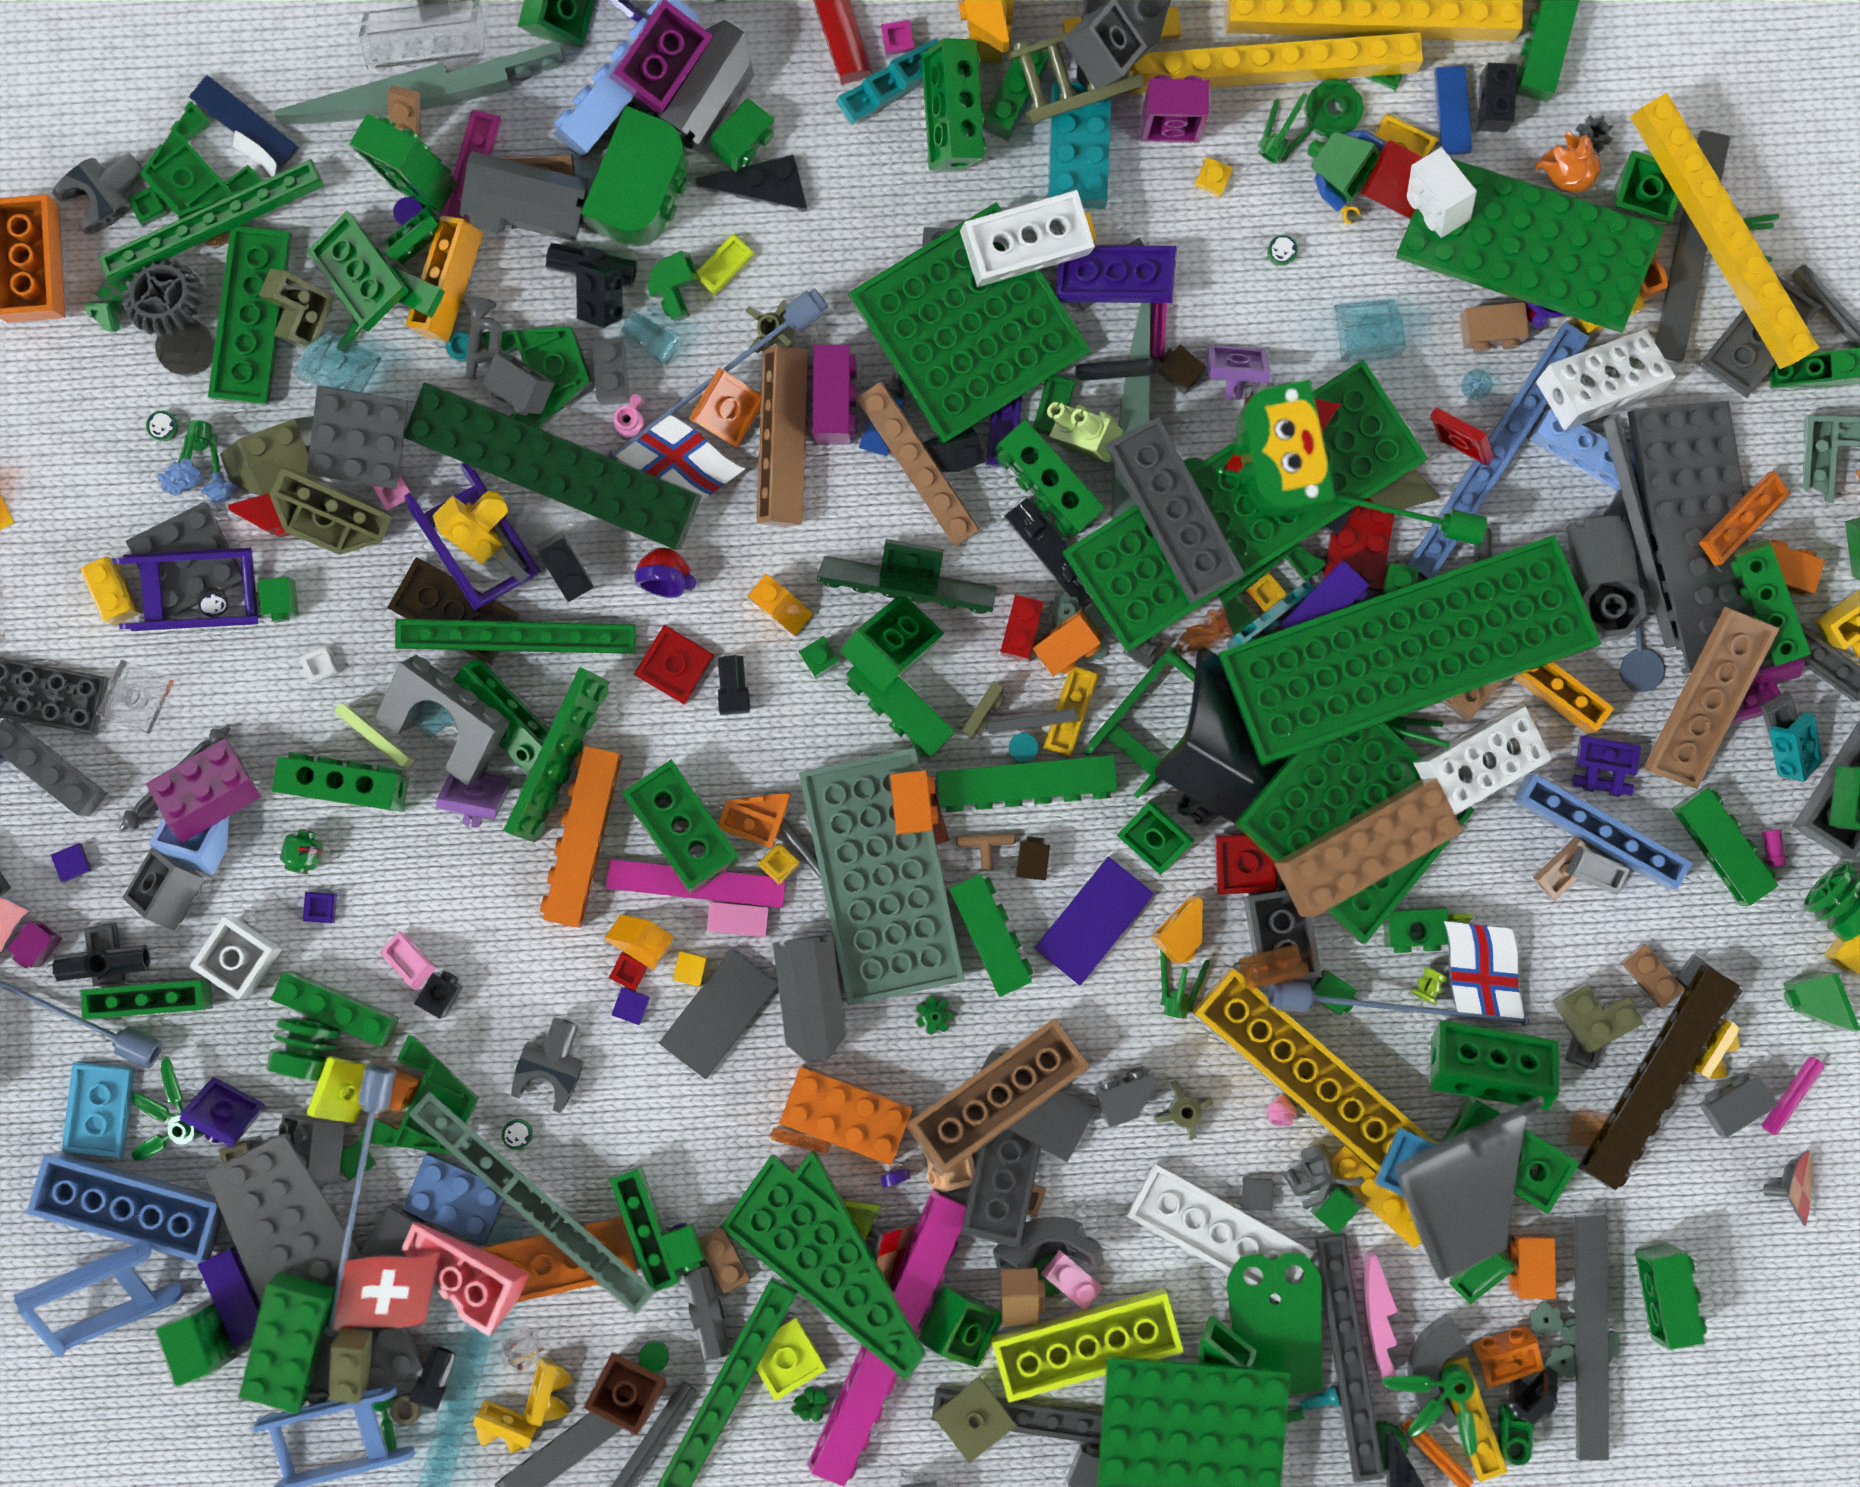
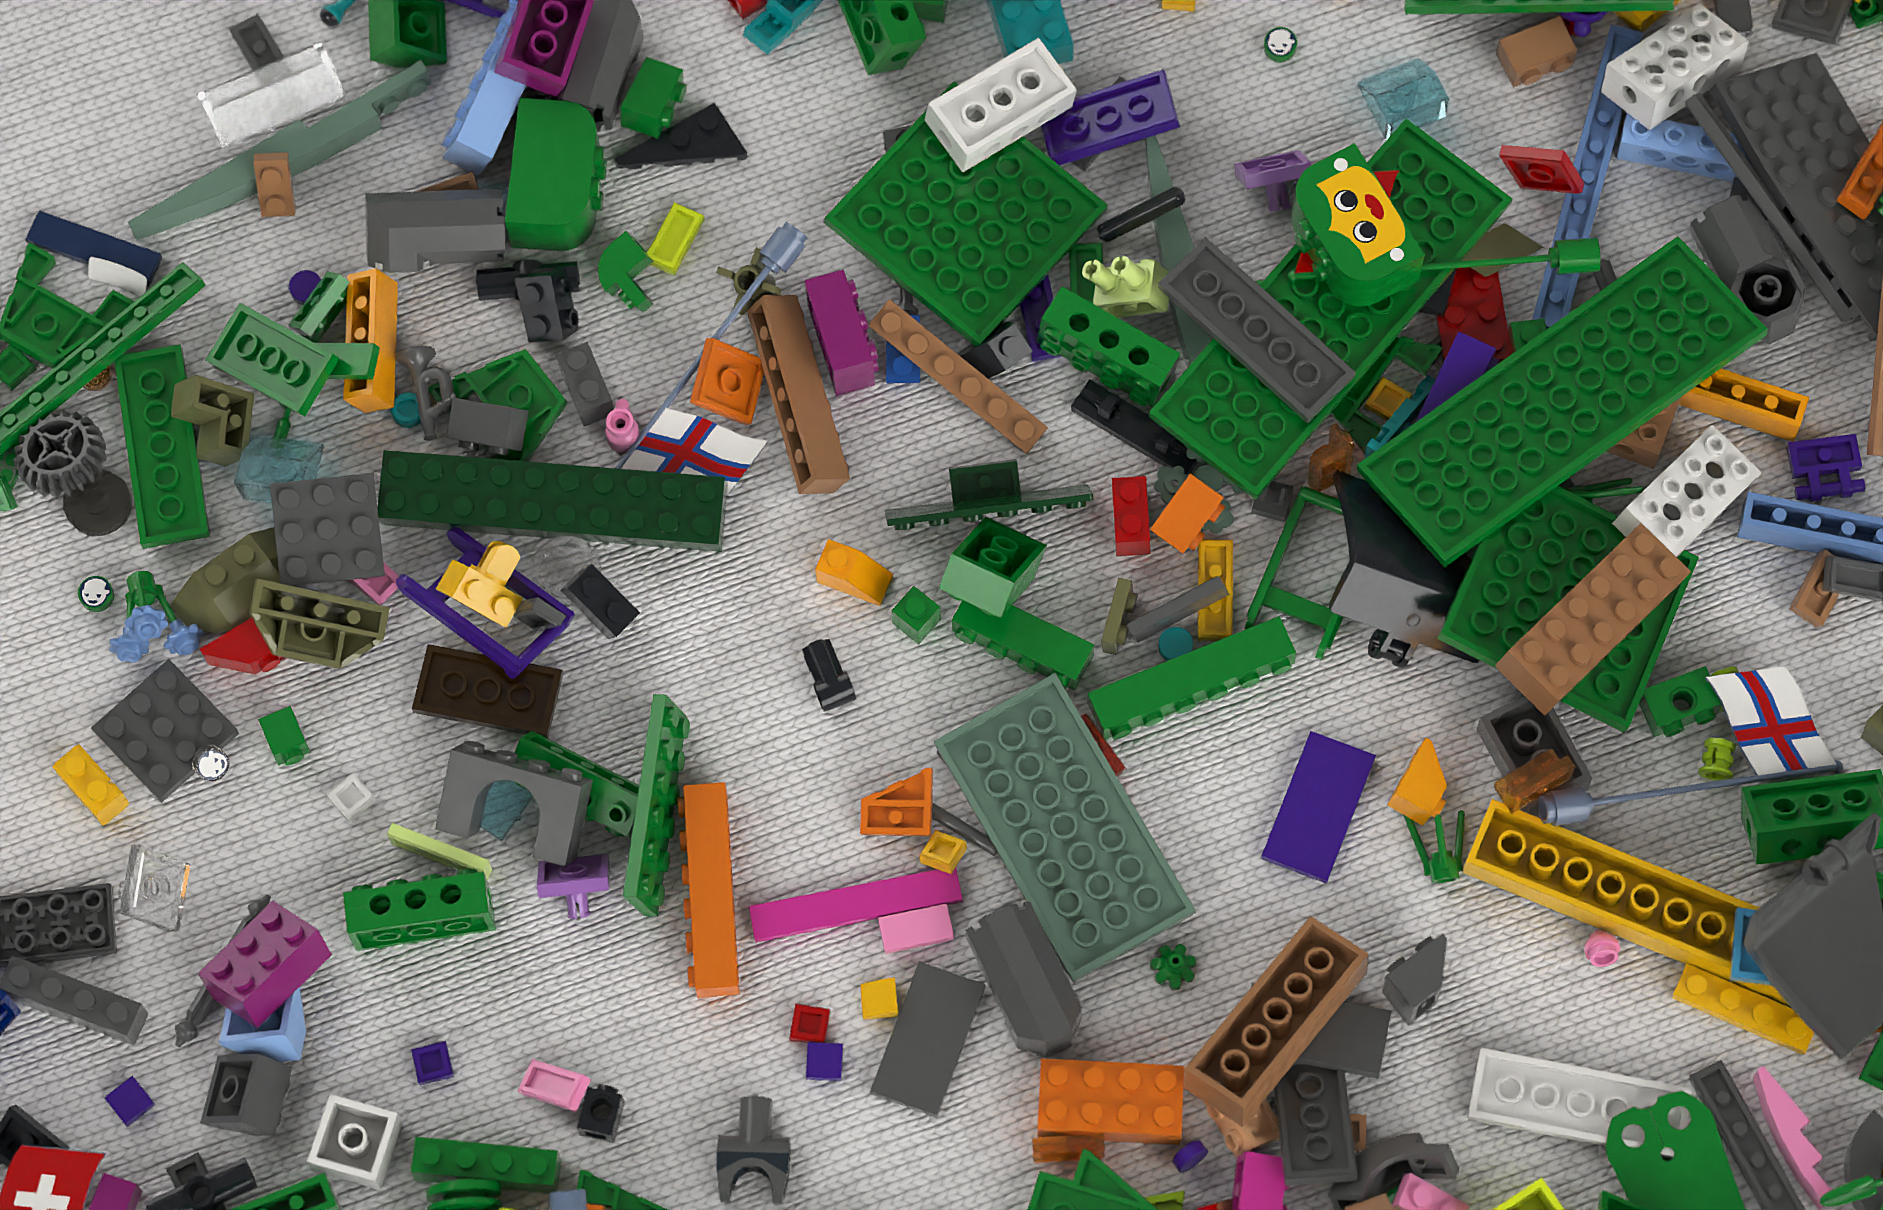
camera: 15 degrees left, 15 degrees down
dark purple piece [112,547,259,631] -> none
green head [279,829,323,874] -> none
green brick [349,113,458,213] -> none
green tile [395,619,636,654] -> none
dark pink tile [440,109,502,222] -> none
light orange slope [604,914,674,971] -> none
clear light blue piece [621,311,683,366] -> none
green brick [621,759,740,895] -> none
dark purple piece [634,547,697,598] -> none
red tile [634,624,715,705] -> none
orange brick [890,770,939,834] -> none
green brick [949,874,1034,997] -> none
medium nougat piece [956,833,1015,870] -> none
dark brown brick [1015,836,1050,881] -> none
green slope [1117,800,1195,875] -> none
dark pink axle [1150,303,1167,359] -> none
olive brick [1154,1080,1213,1140] -> none
dark brown brick [1158,344,1207,395] -> none
red tile [1214,833,1278,895] -> none
dark grey tile [1241,1178,1273,1211] -> none
dark grey piece [1284,1144,1365,1209] -> none
green brick [1310,1185,1360,1235] -> none
green brick [1311,970,1357,1016] -> none
clear light blue tile [1461,369,1492,400] -> none
sand blue piece [1620,621,1664,692] -> none

